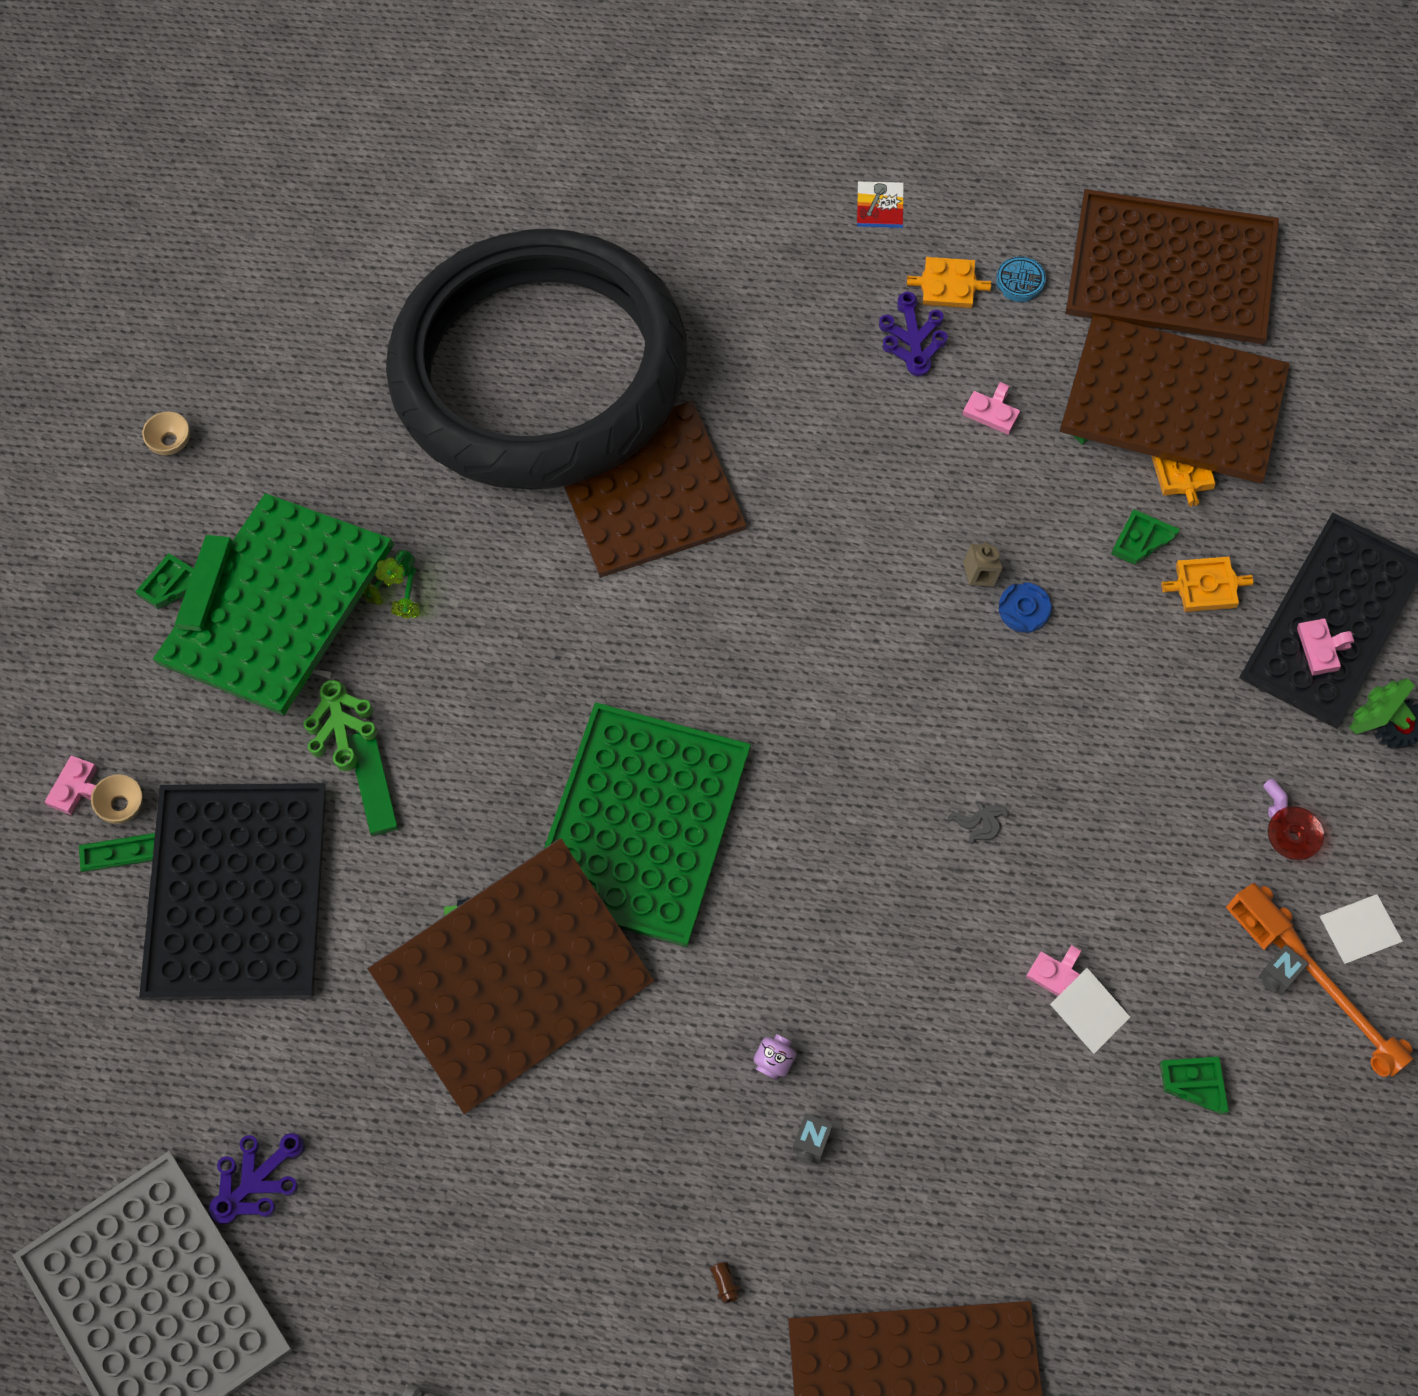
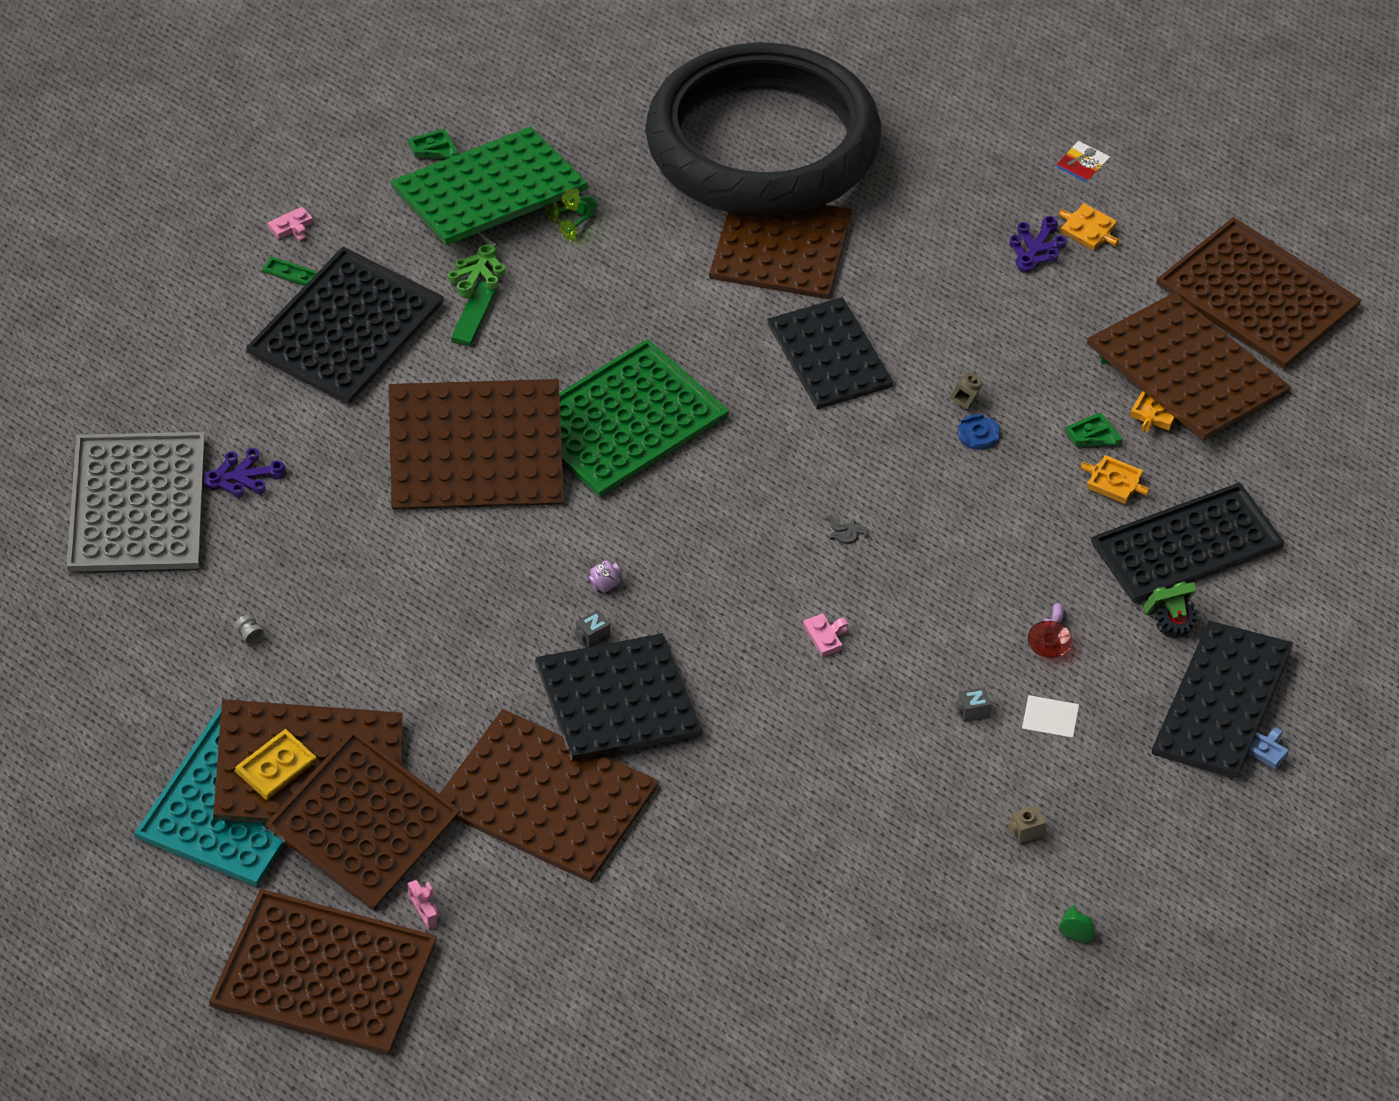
camera: 30 degrees right, 15 degrees down
tan piece [91,774,143,824] -> none
tan piece [142,411,190,455] -> none
green tile [175,535,233,631] -> none
reddish brown pin [710,1262,741,1304] -> none
bright pink plate [963,382,1020,435] -> none
dark azure tile [996,257,1046,302] -> none
white sticker [1050,968,1130,1054] -> none
green wing [1160,1057,1229,1115] -> none
orange bar [1226,882,1414,1077] -> none
bright pink plate [1297,619,1354,676] -> none
none -> black plate [535,633,702,761]
none -> black plate [767,297,893,409]

